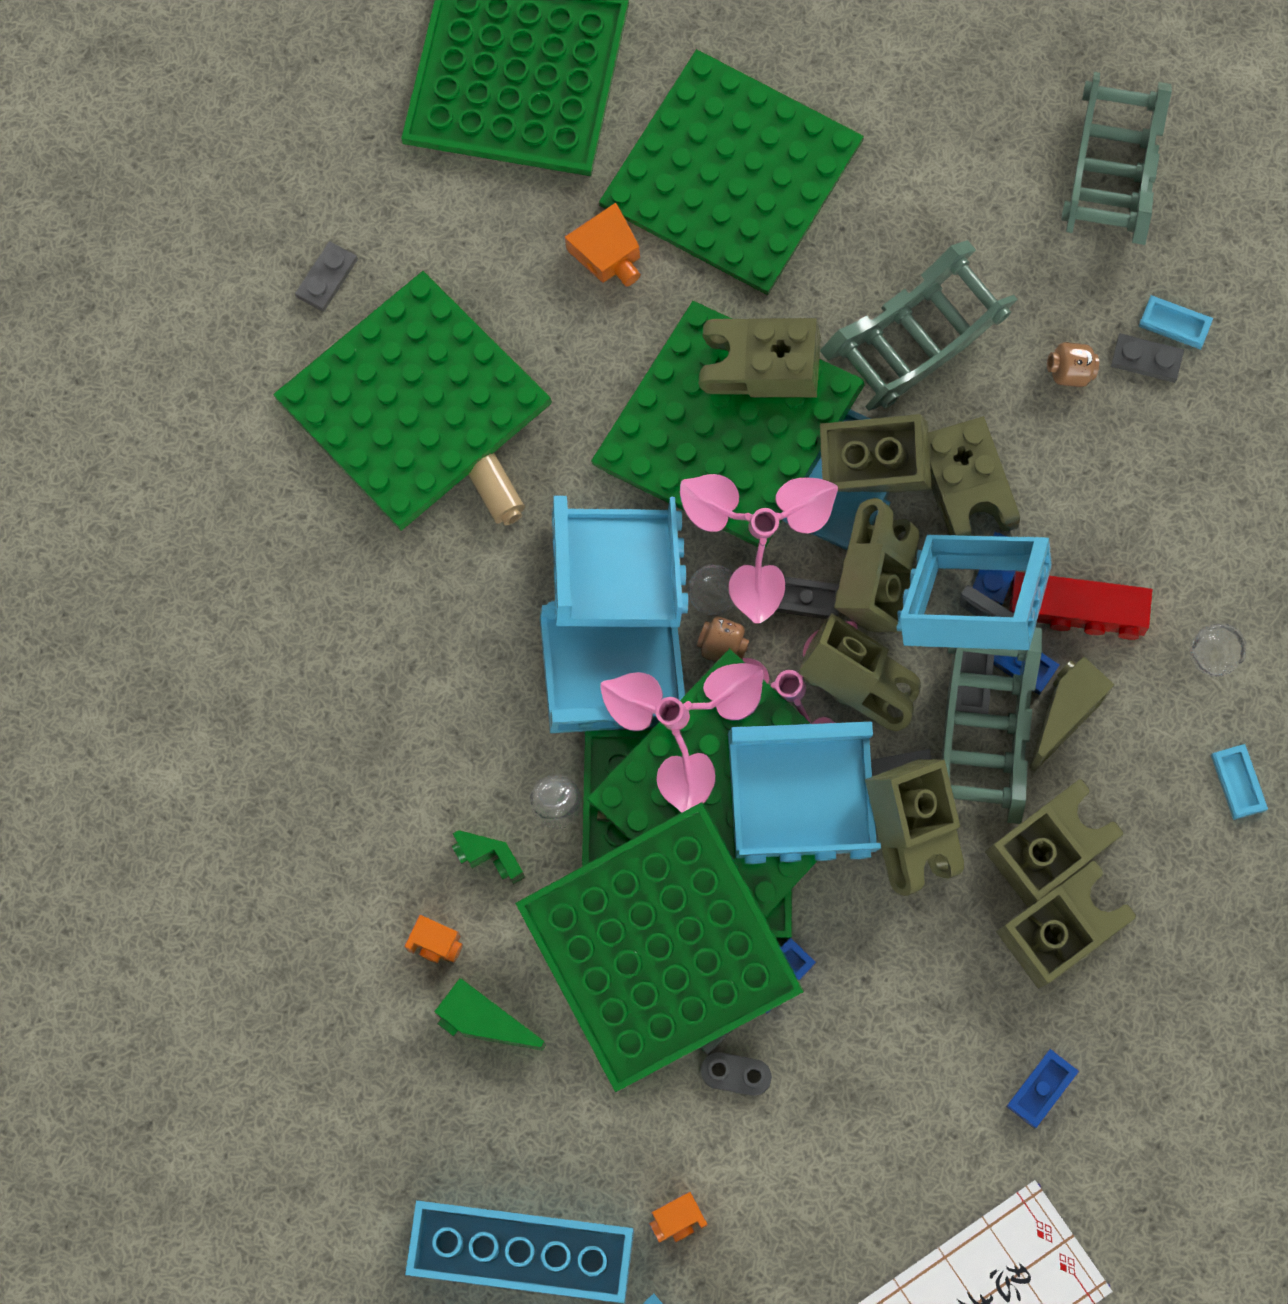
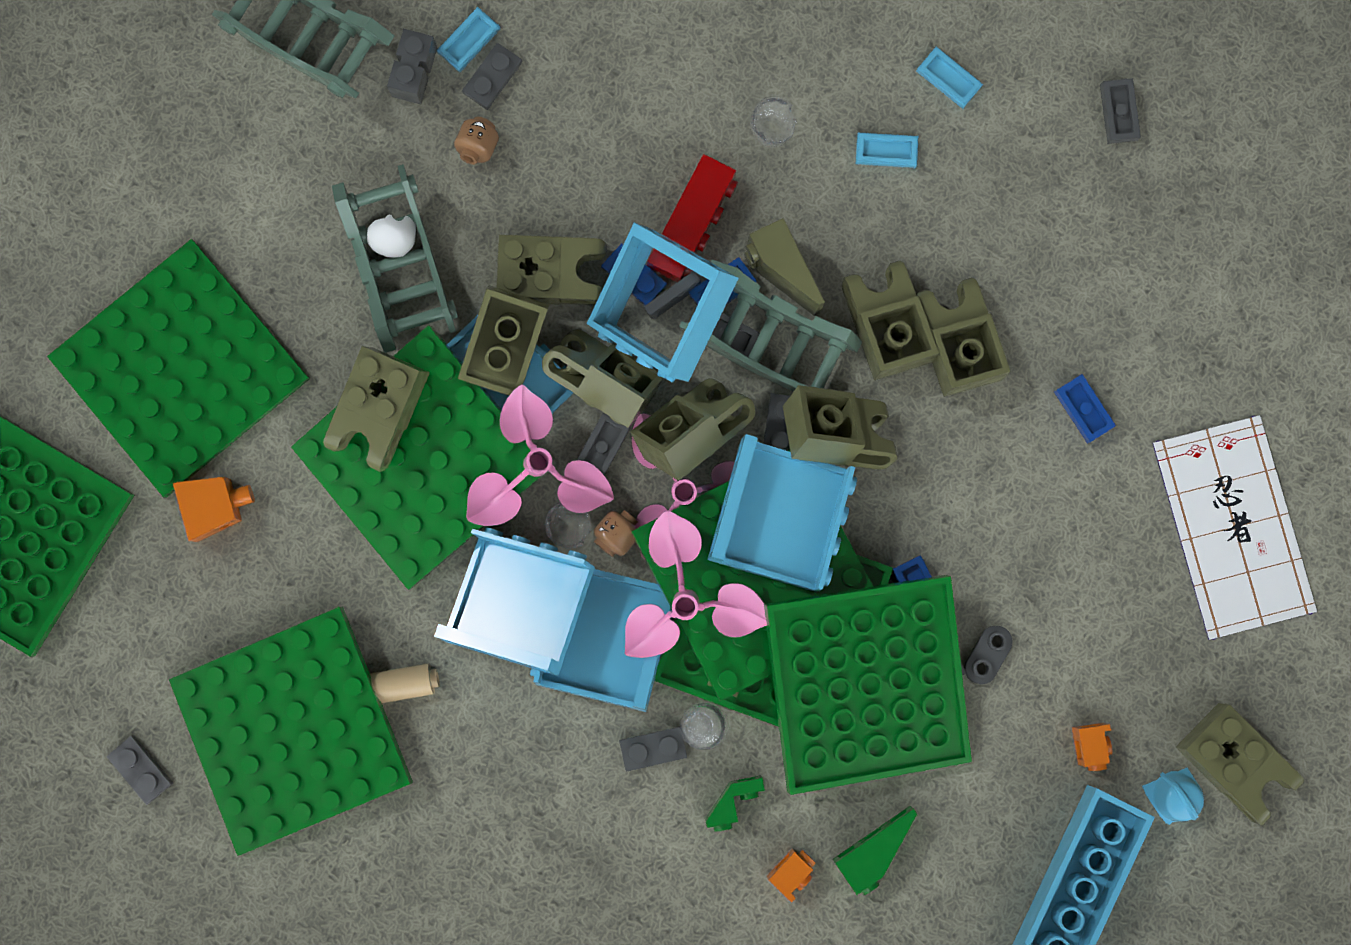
camera: 80 degrees left, 10 degrees up
none -> white hair [367,214,416,258]
none -> dark grey piece [387,28,437,104]
none -> dark grey plate [619,726,687,772]

